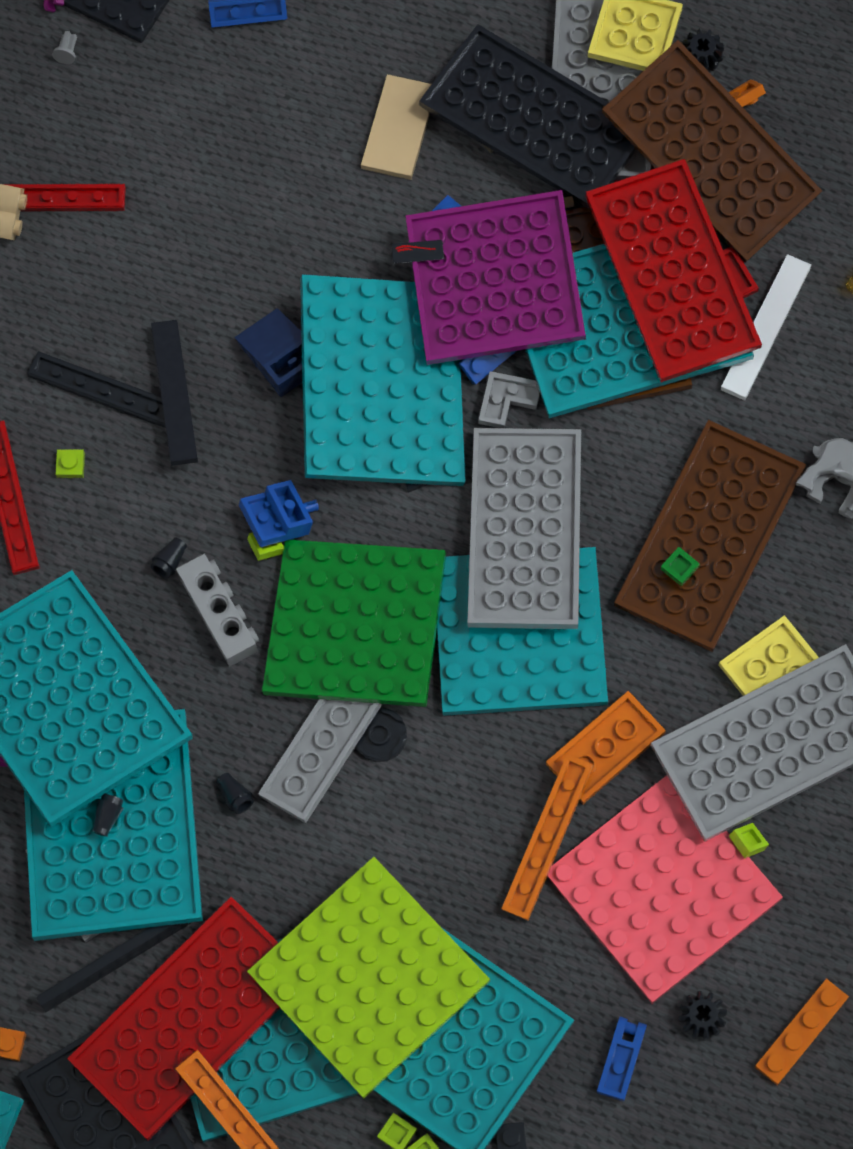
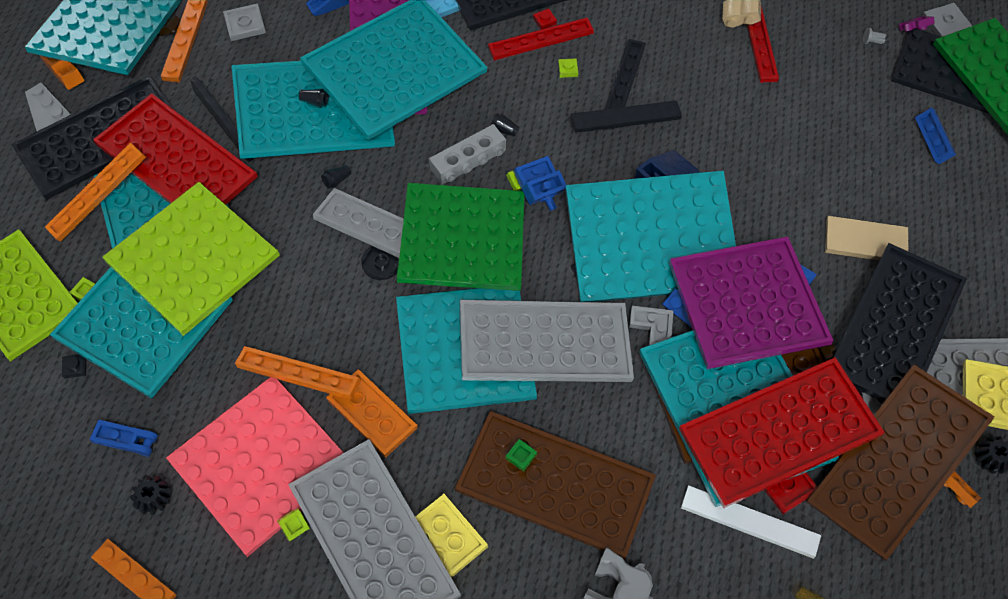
camera: 80 degrees right, 10 degrees down
black sticker [392,240,444,263] -> none

